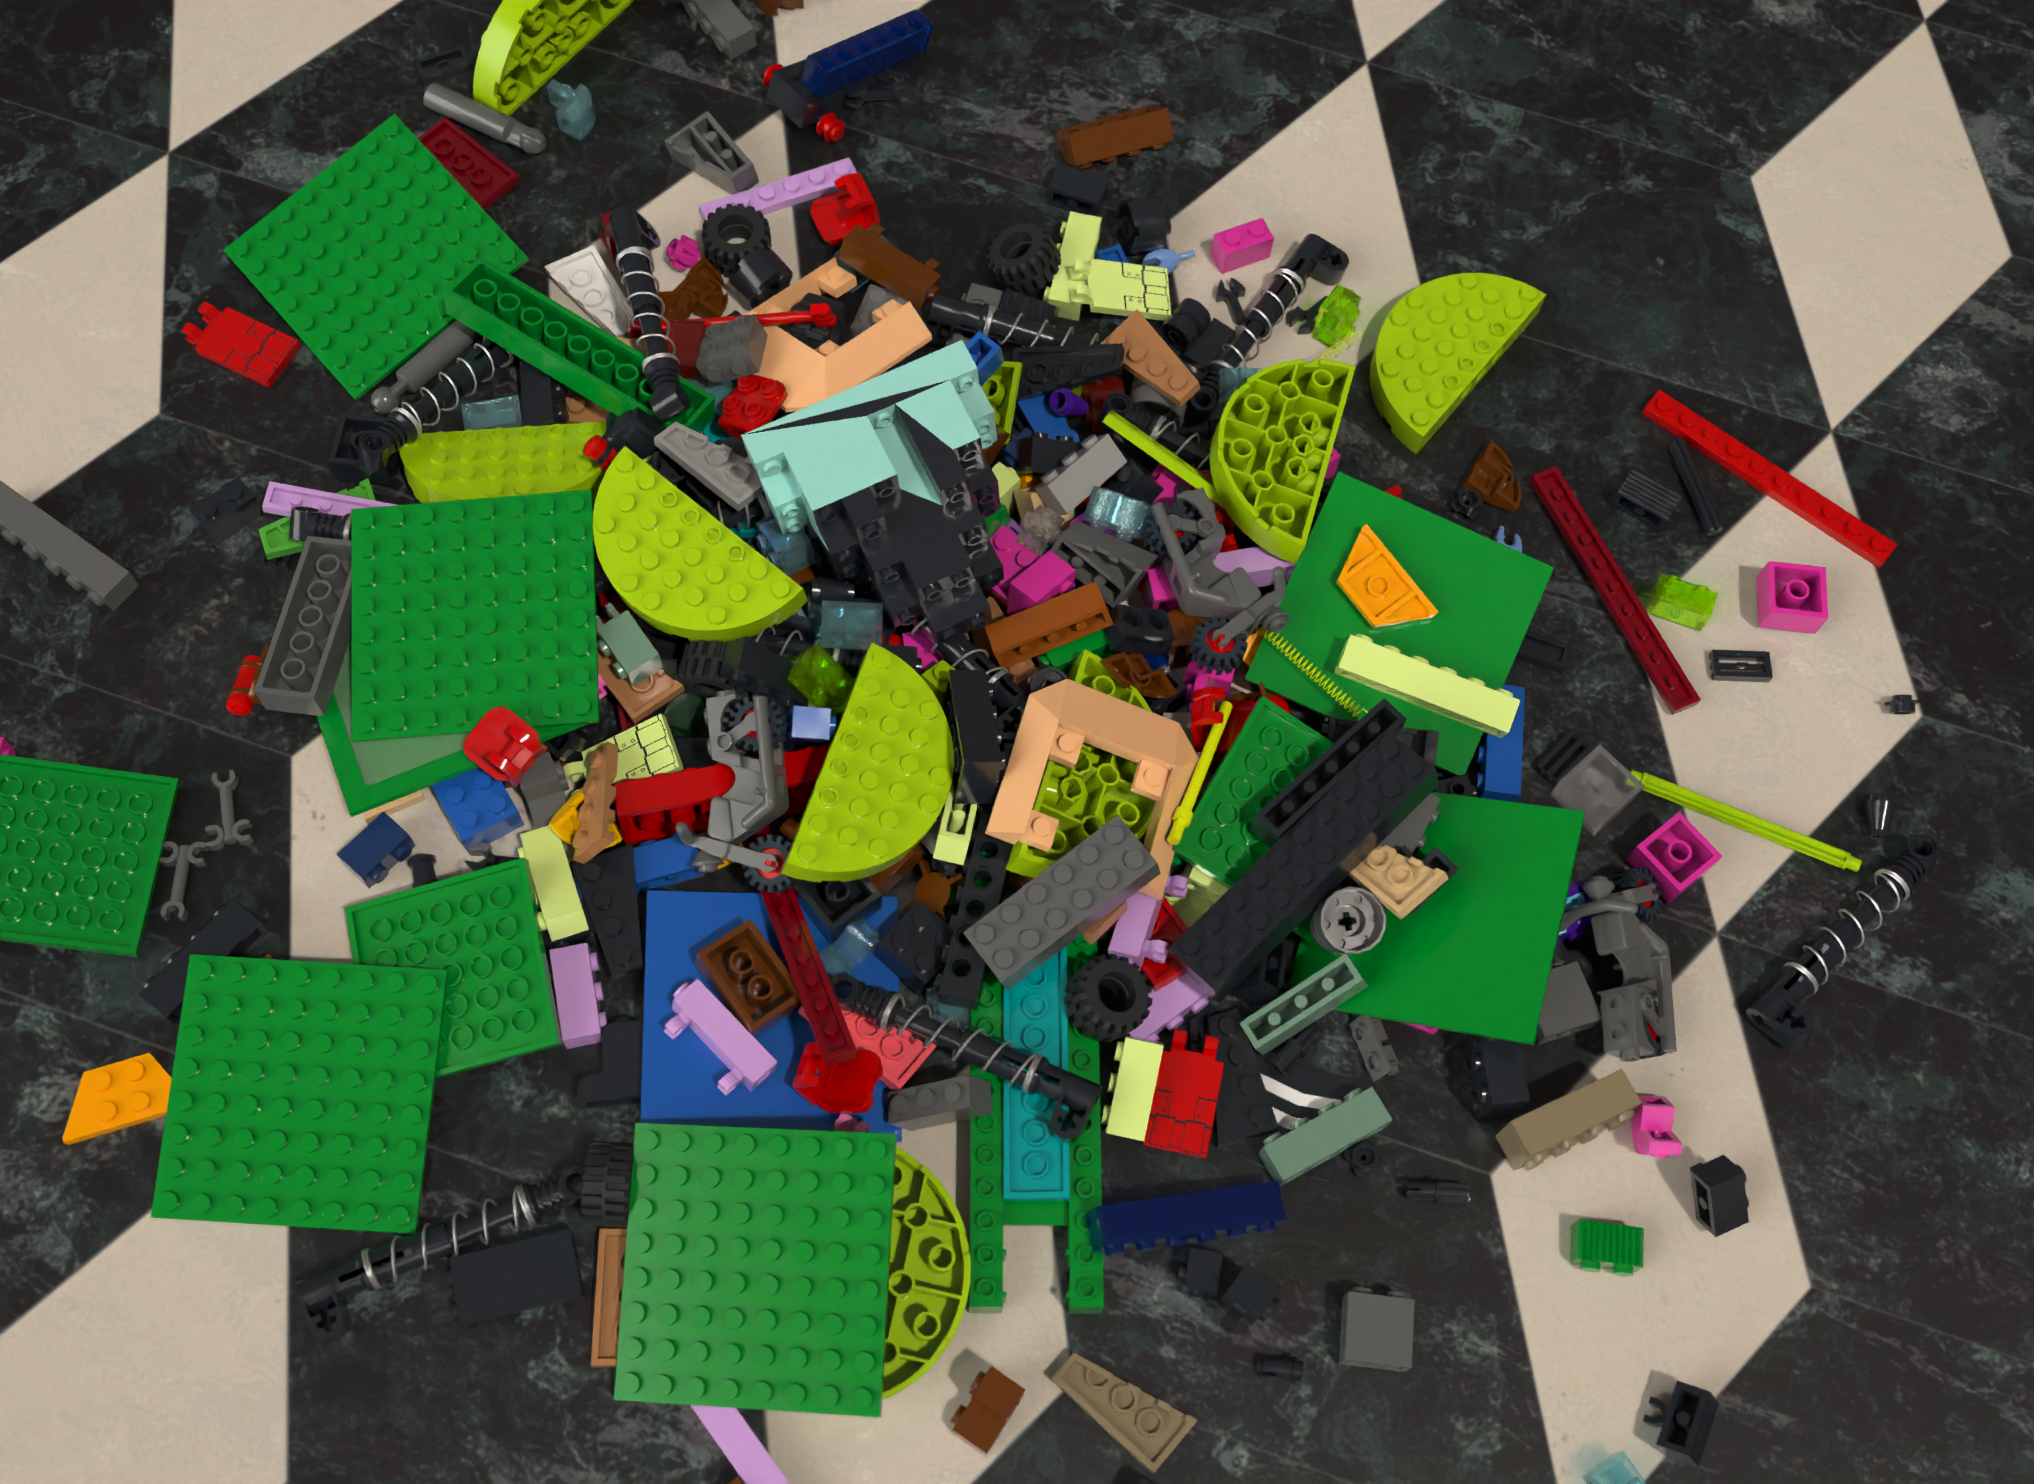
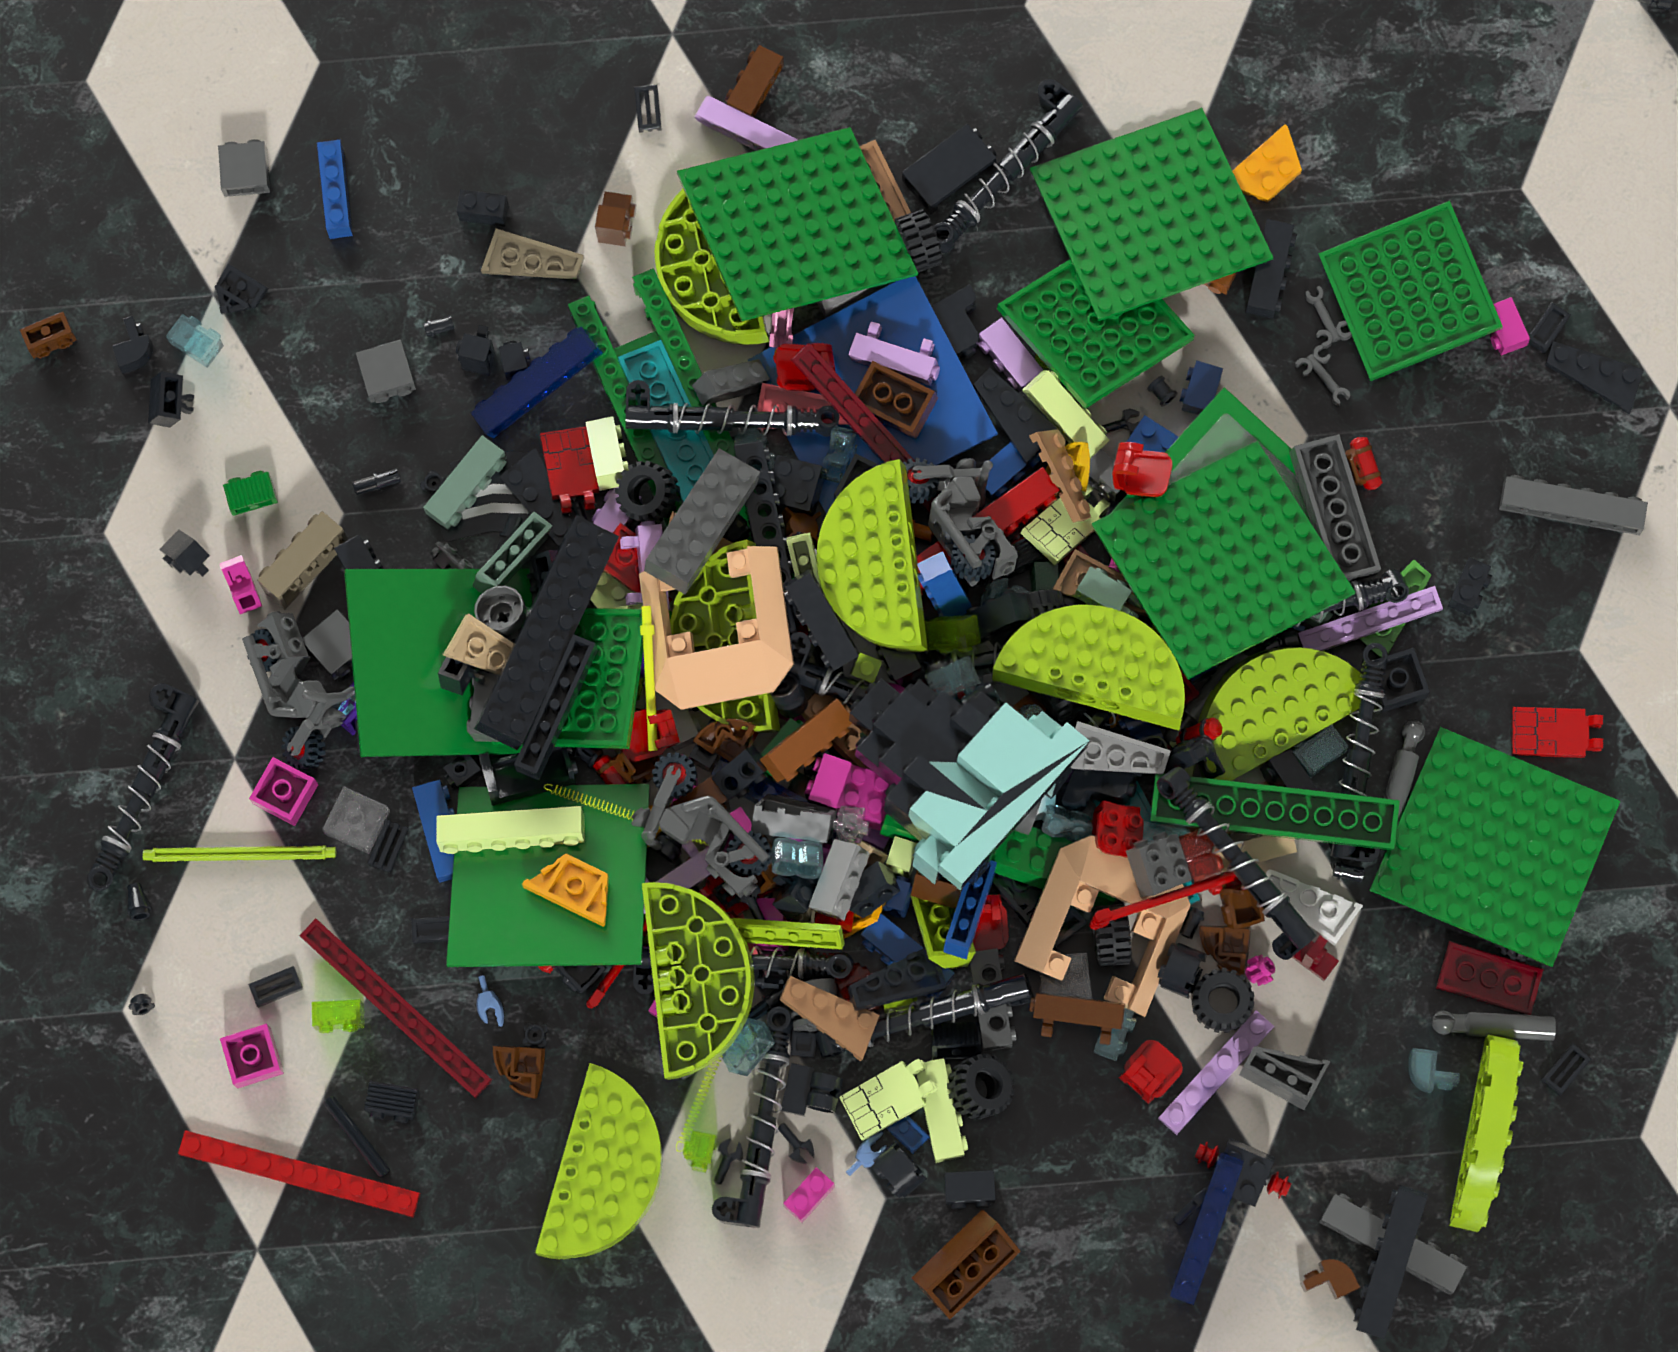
camera: 165 degrees right, 10 degrees up
dark purple cone [1049,388,1088,416] -> none

